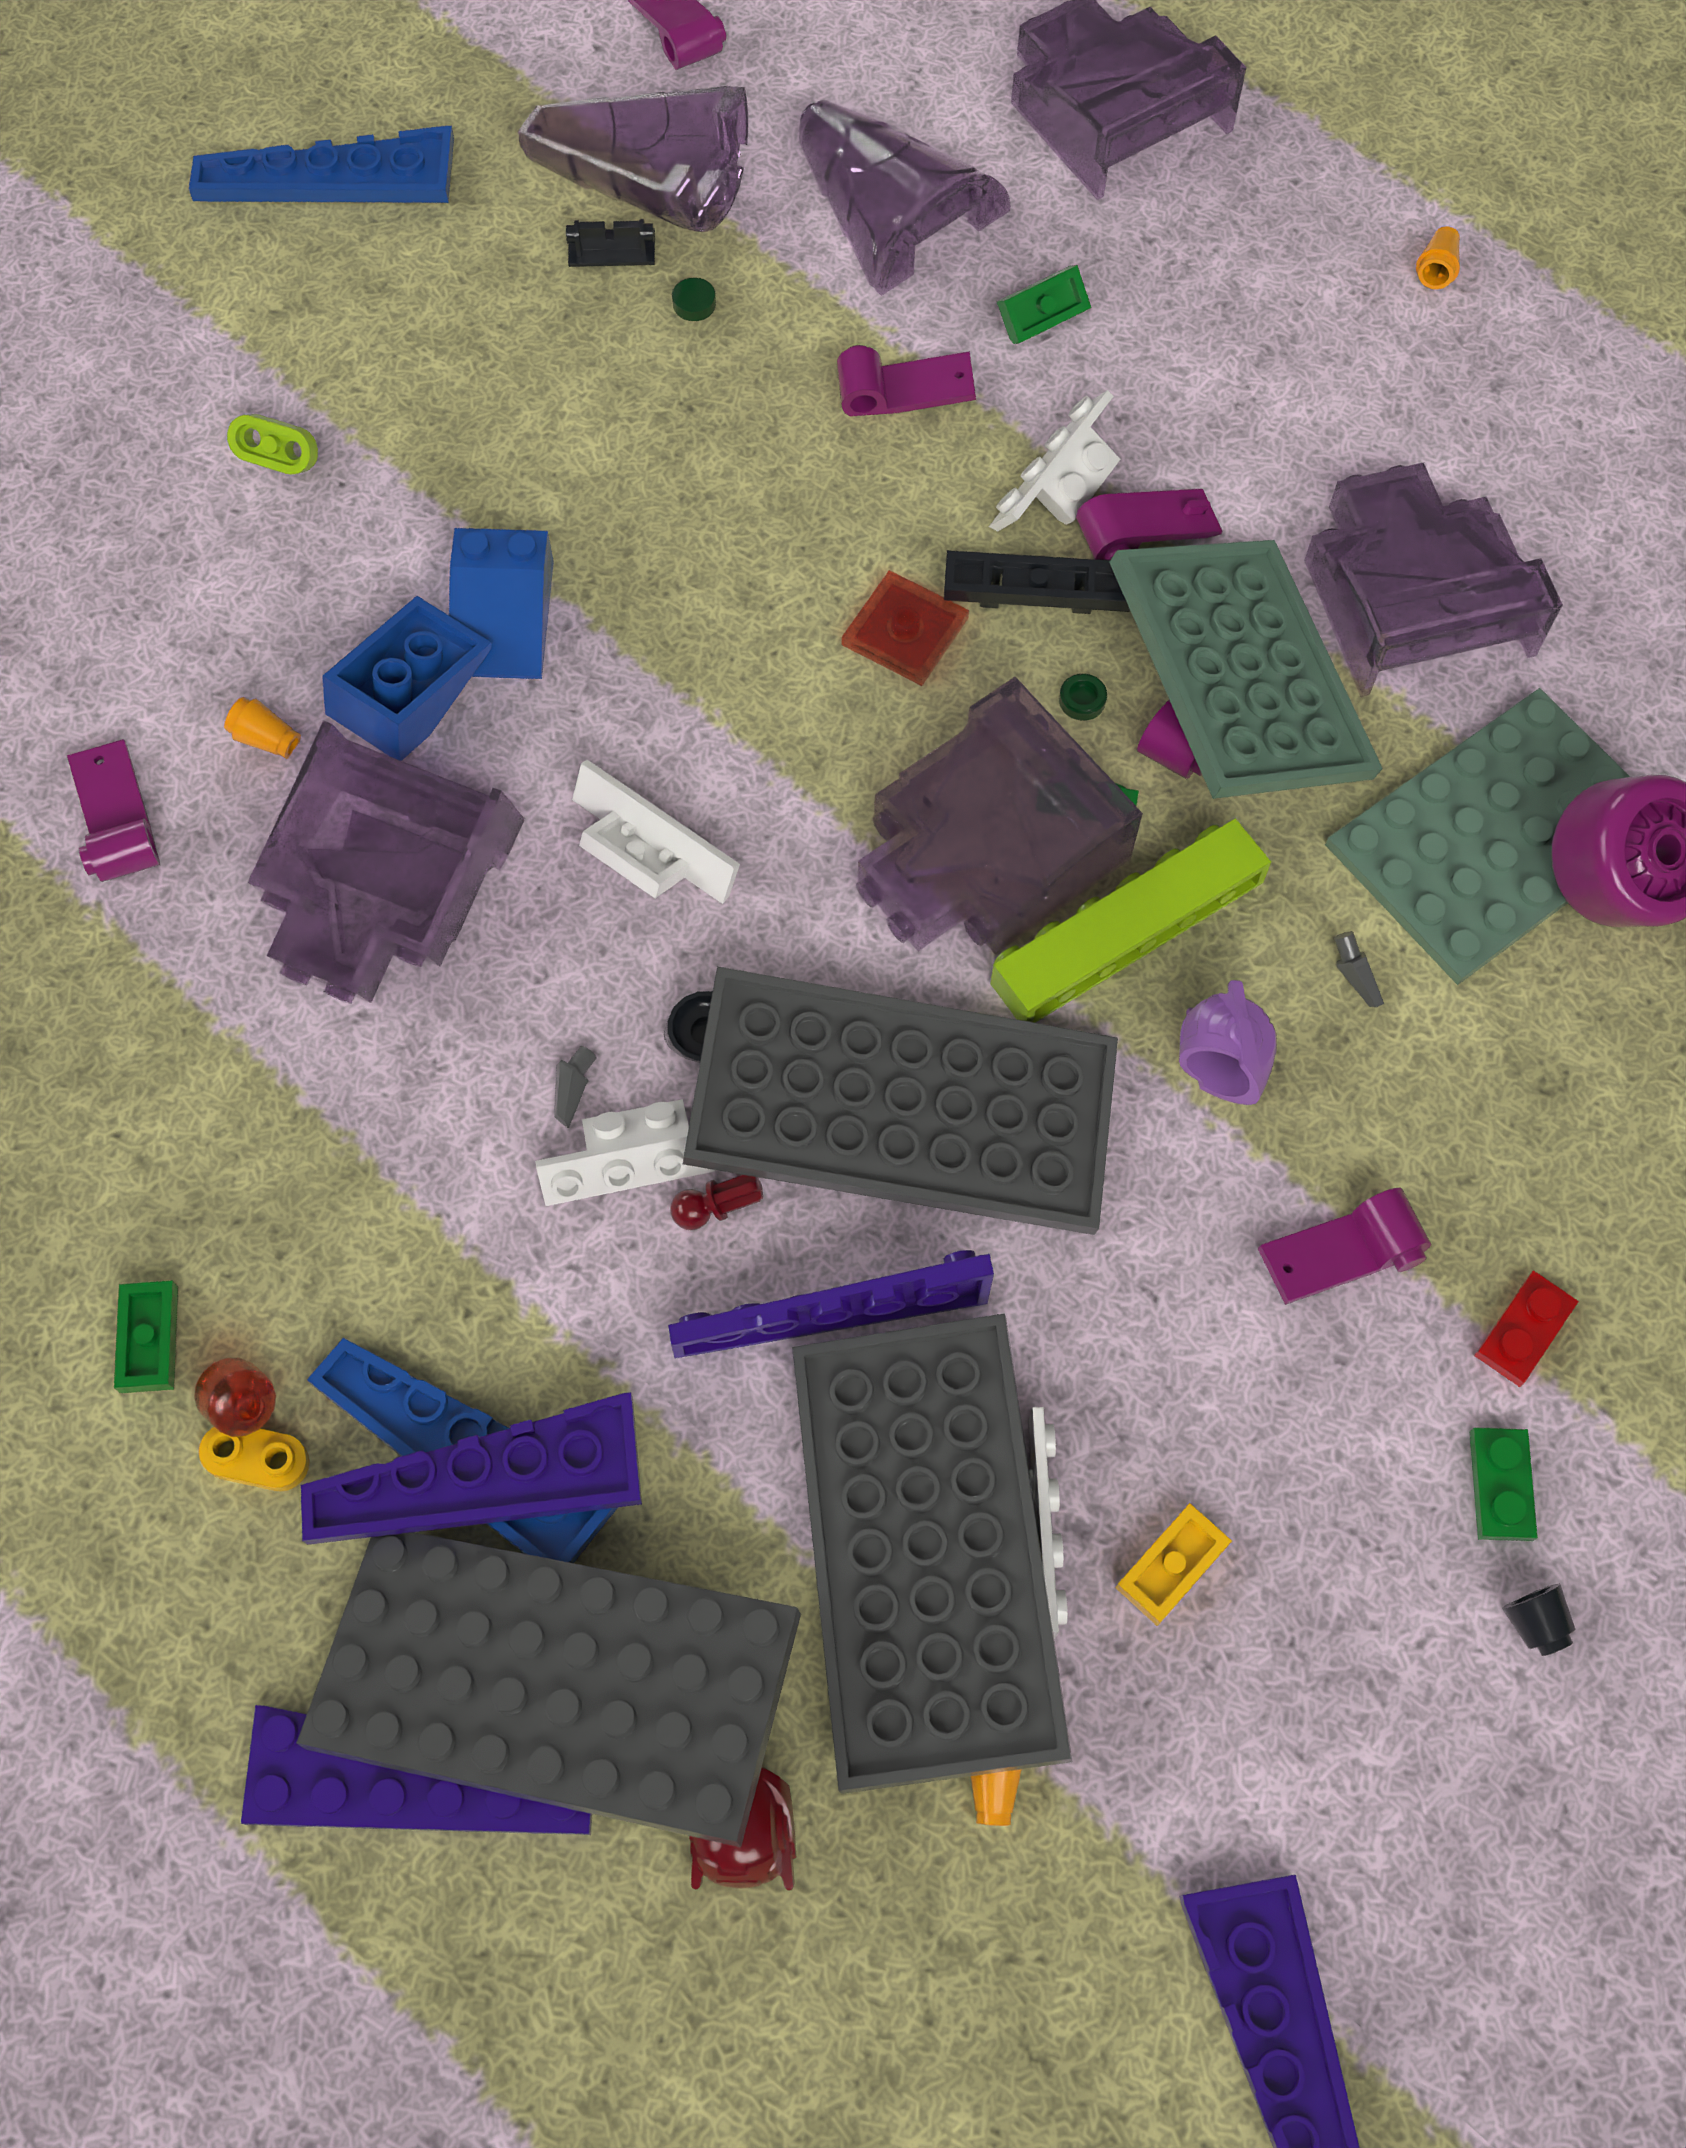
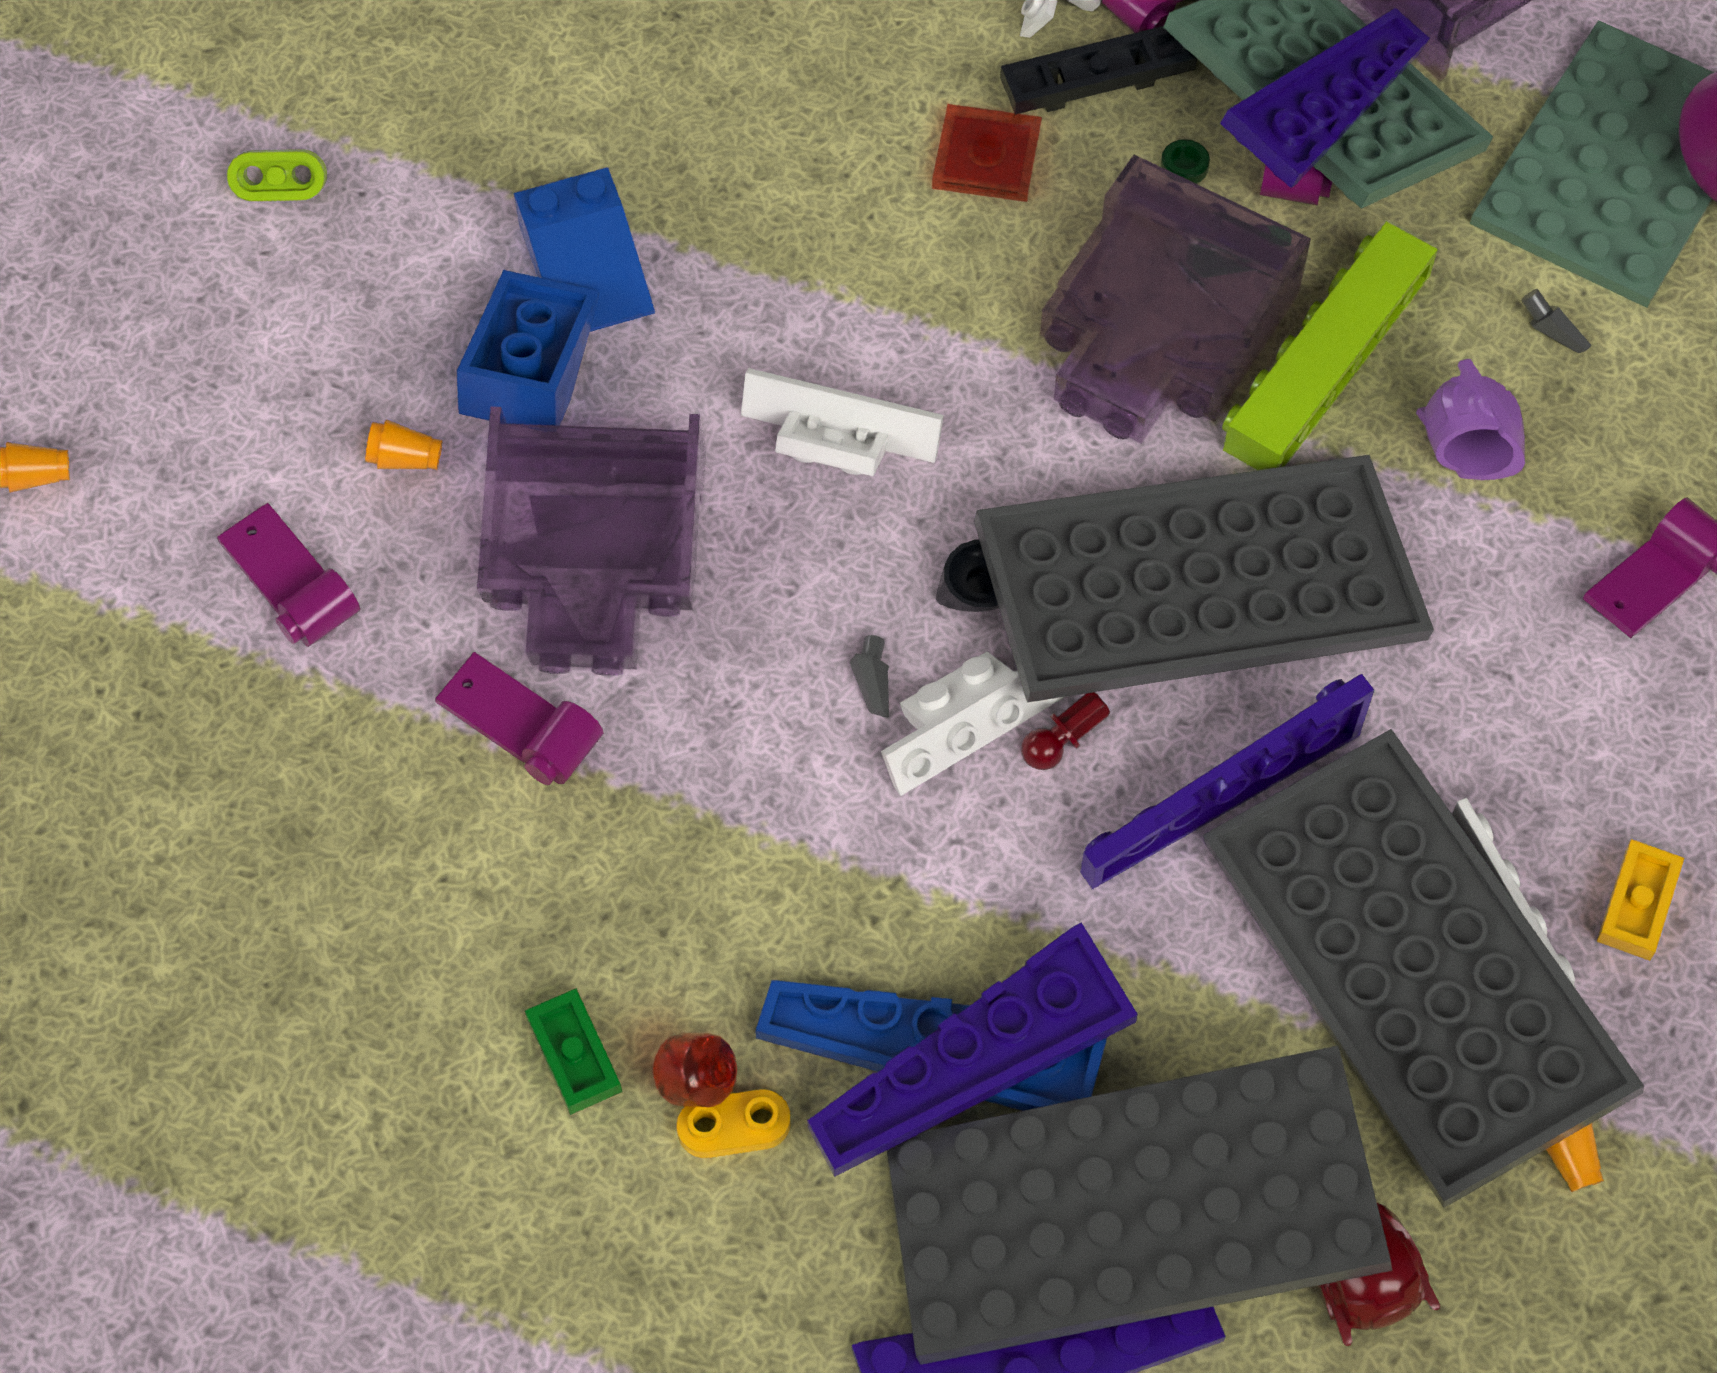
camera: 20 degrees left, 5 degrees down
none -> magenta door [435,652,604,785]
none -> dark purple wing [1220,8,1430,188]

